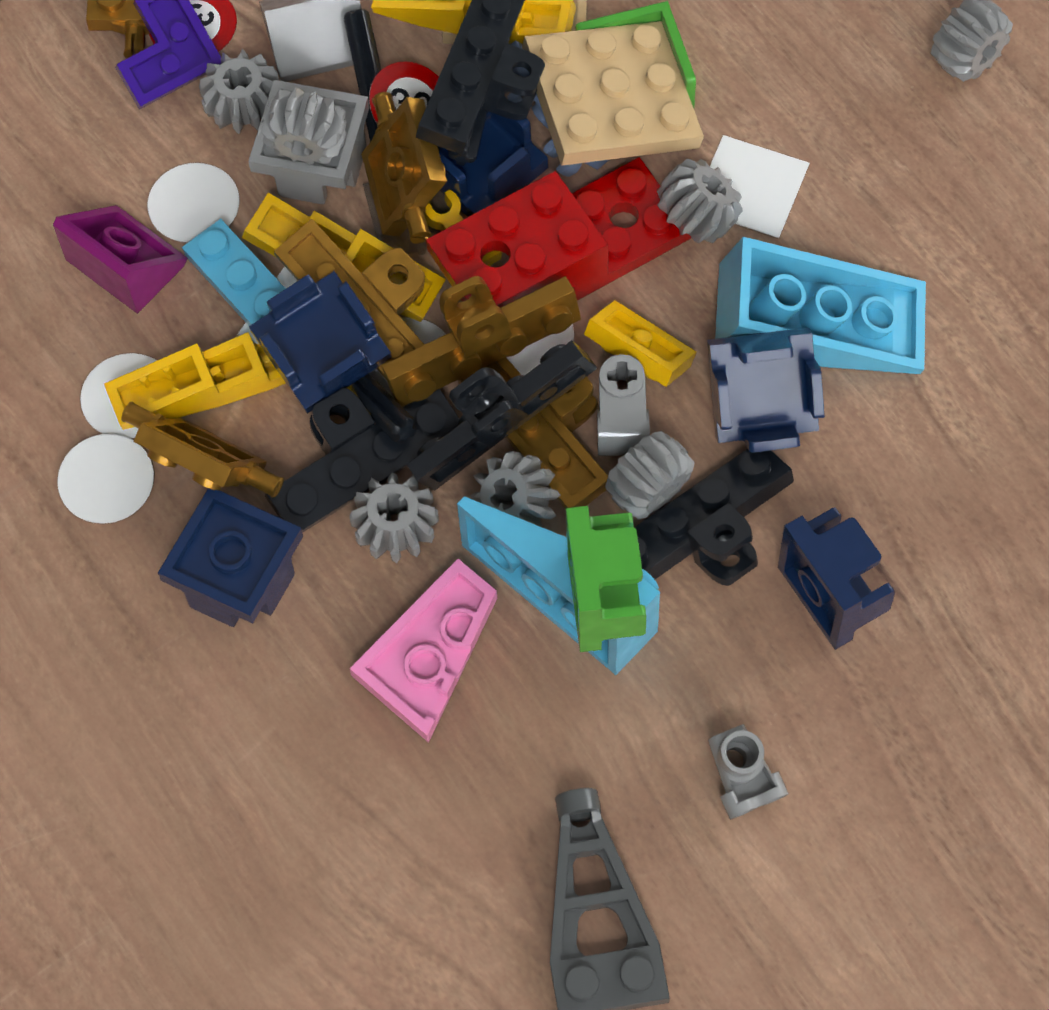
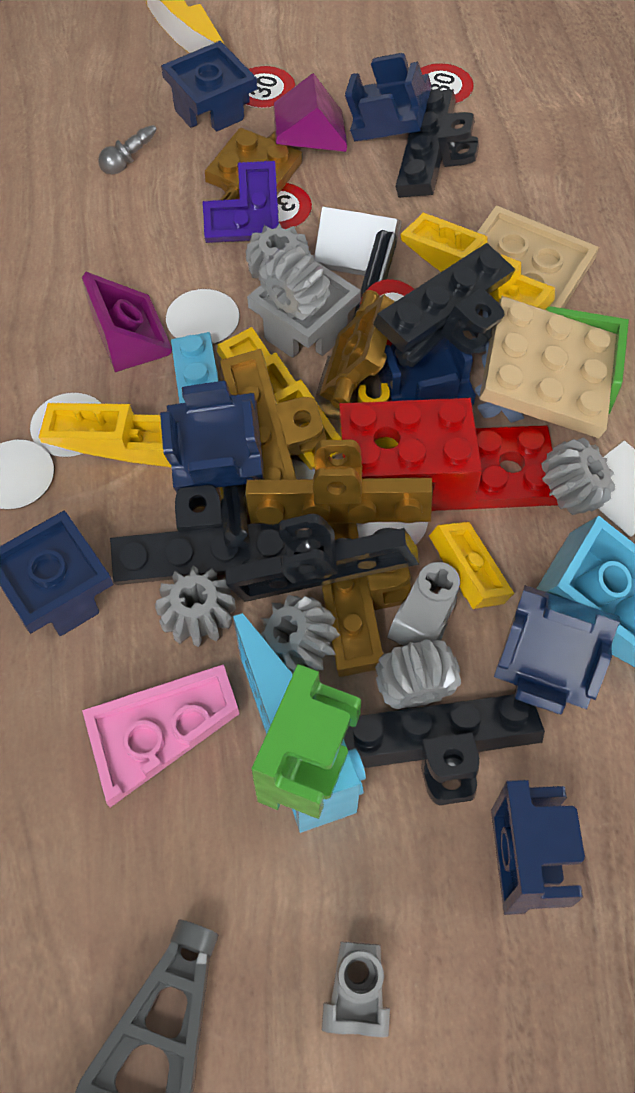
camera: 25 degrees right, 5 degrees down
pearl gold plate [121,402,284,498] -> none

